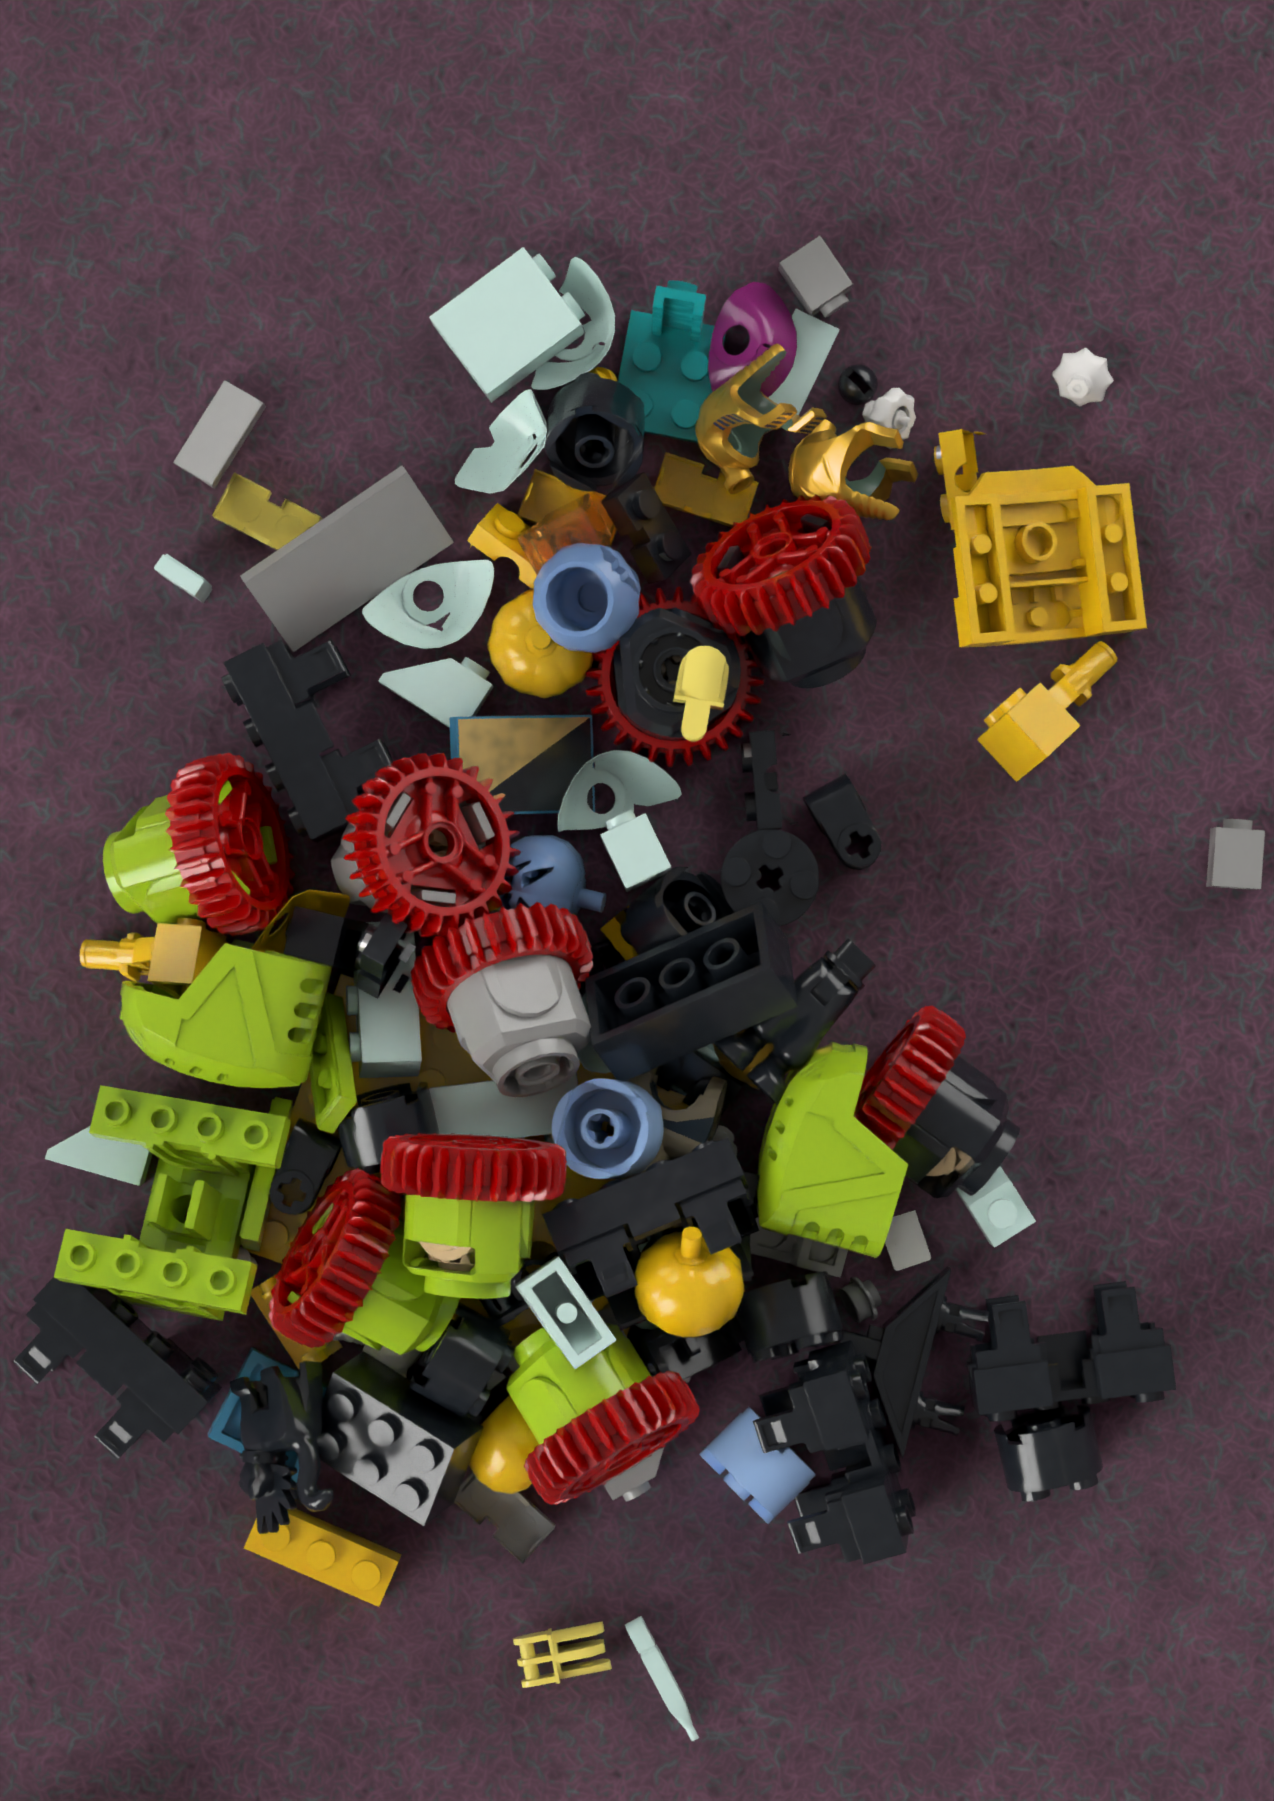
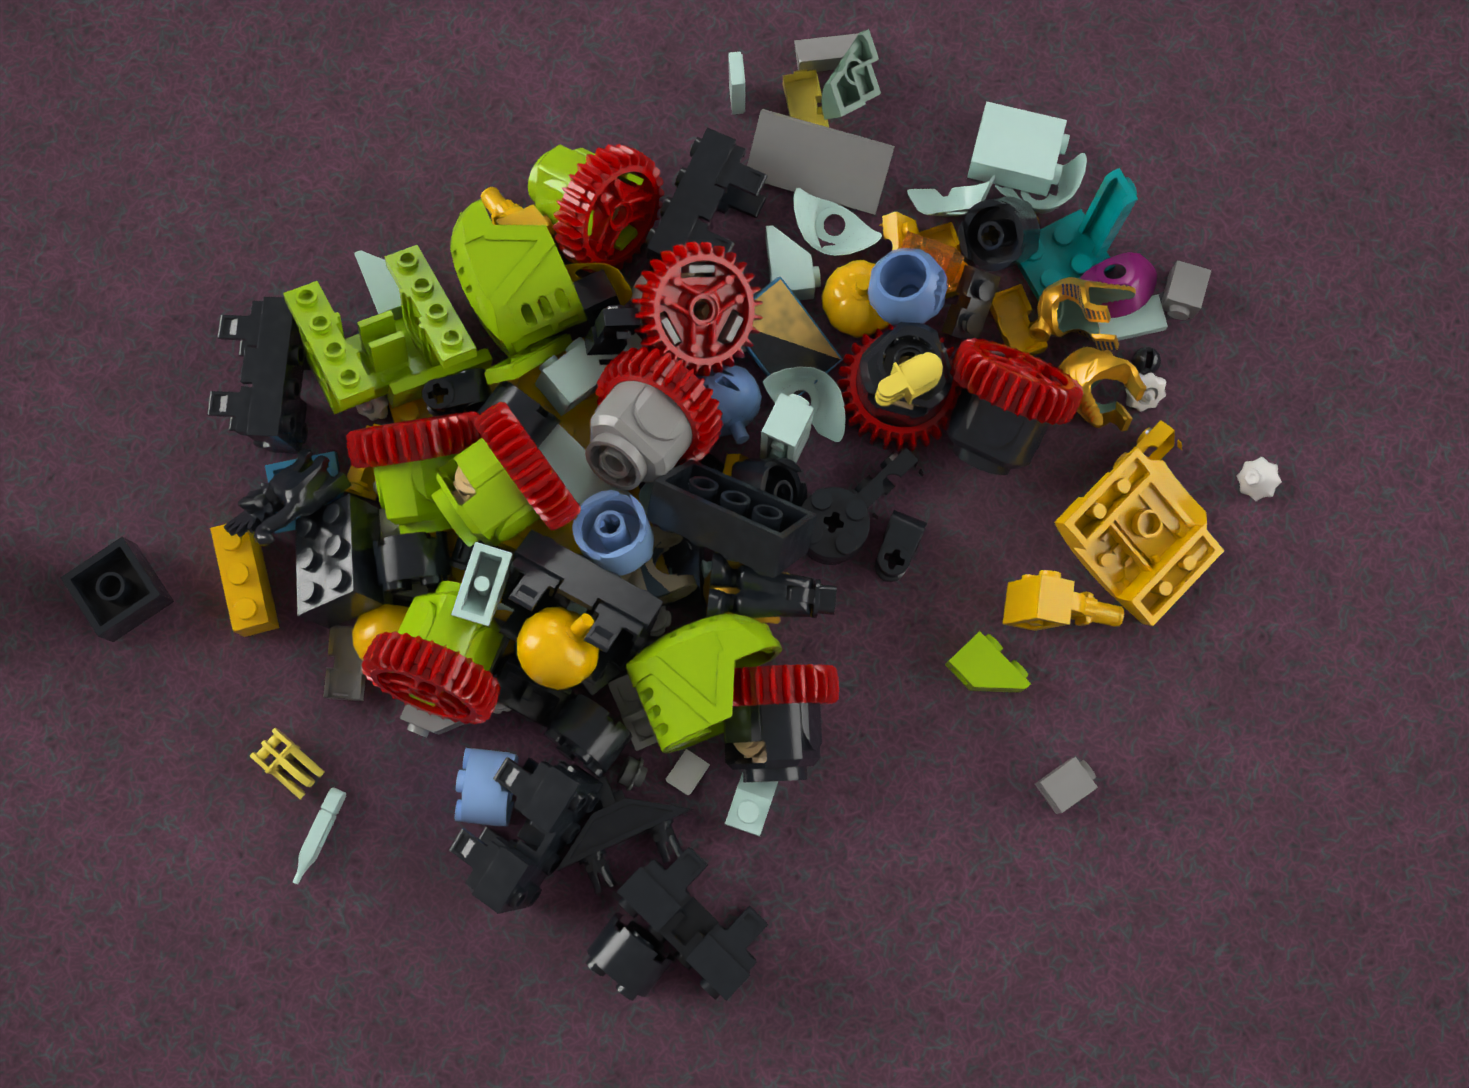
camera: 60 degrees right, 10 degrees down
none -> black brick [60,536,174,642]
none -> sand green slope [821,29,881,120]
none -> lime slope [945,631,1031,692]

